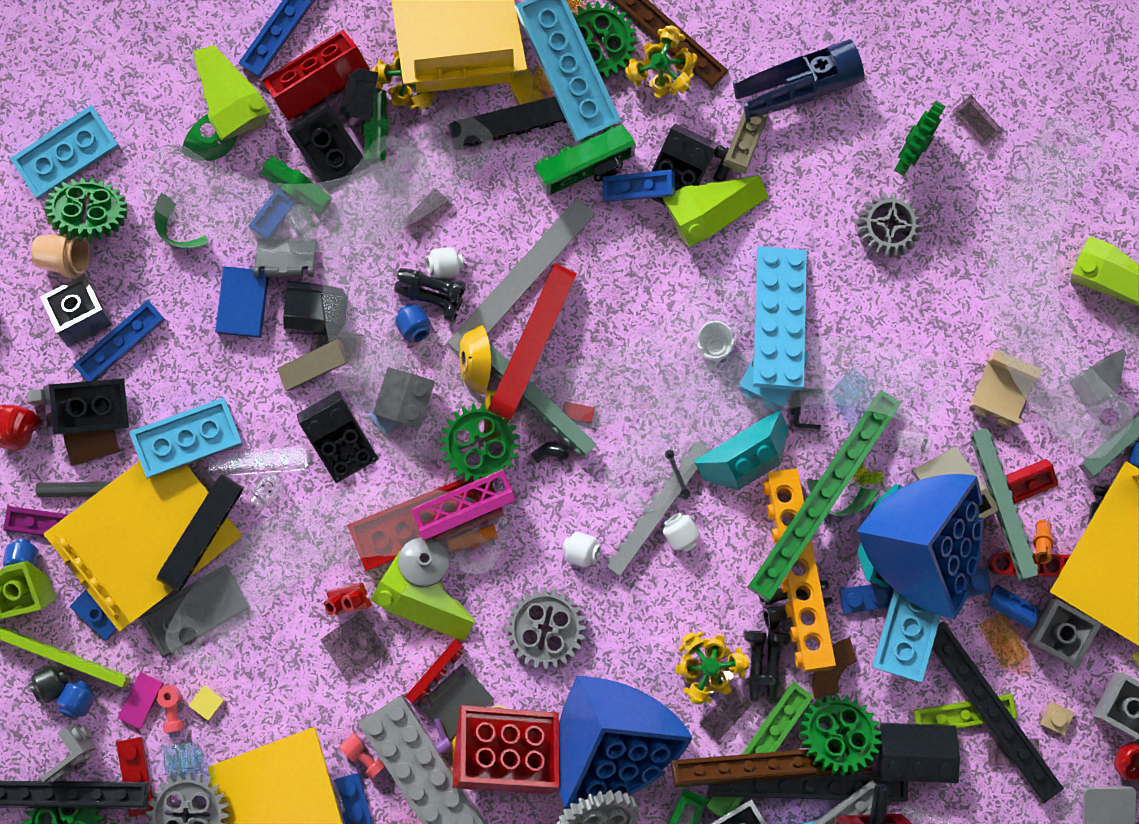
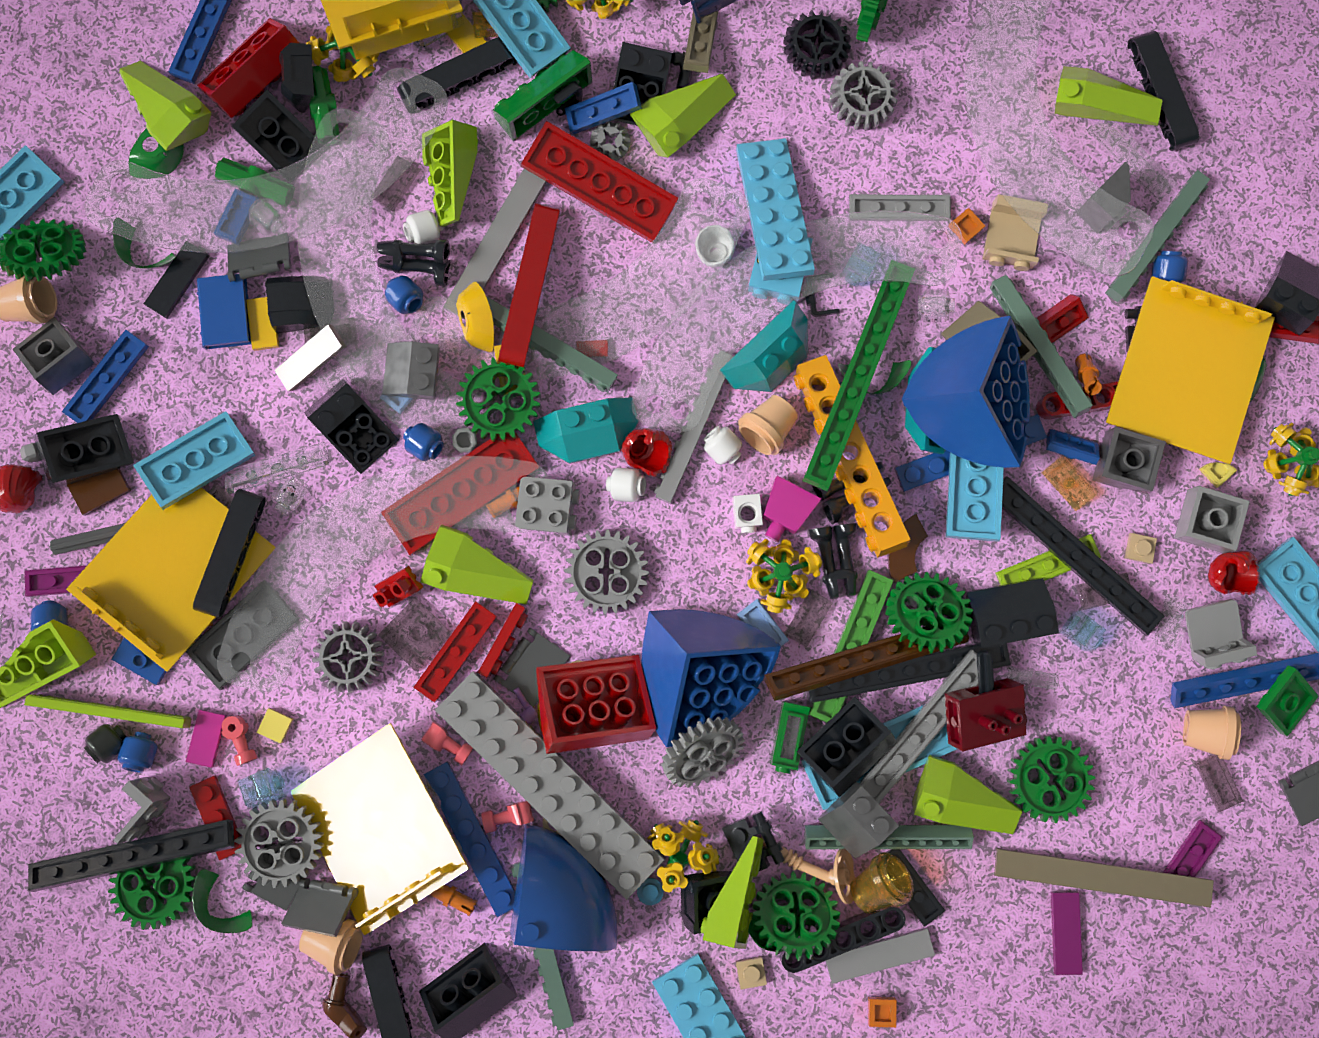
camera: 20 degrees left, 0 degrees up
light grey dish [398,537,449,586] -> none
dark pink fence [411,469,516,540] -> none
black arm [531,441,569,463] -> none
black hinge [665,449,690,499] -> none
clear neon green arm [853,462,883,484] -> none
none -> black tile [143,241,210,319]
none -> yellow tile [246,297,280,351]
none -> light grey gear [312,621,385,693]
none -> blue head [403,423,444,461]
none -> red plate [413,601,497,703]
none -> lime wedge [422,120,478,227]
none -> light grey tile [452,428,477,453]
none -> light grey bracket [515,477,580,536]
none -> red plate [521,121,679,243]
none -> teal wedge [533,397,639,464]
none -> light grey gear [590,121,630,161]
none -> red hair [621,428,672,477]
none -> white brick [732,494,763,533]
none -> light blue tile [736,599,789,646]
none -> light nougat piece [738,395,798,455]
none -> dark pink torso [762,475,821,542]
none -> black gear [783,10,851,79]
none -> light grey tile [849,194,951,221]
none -> orange plate [948,207,985,245]
none -> clear light blue brick [1059,611,1106,651]

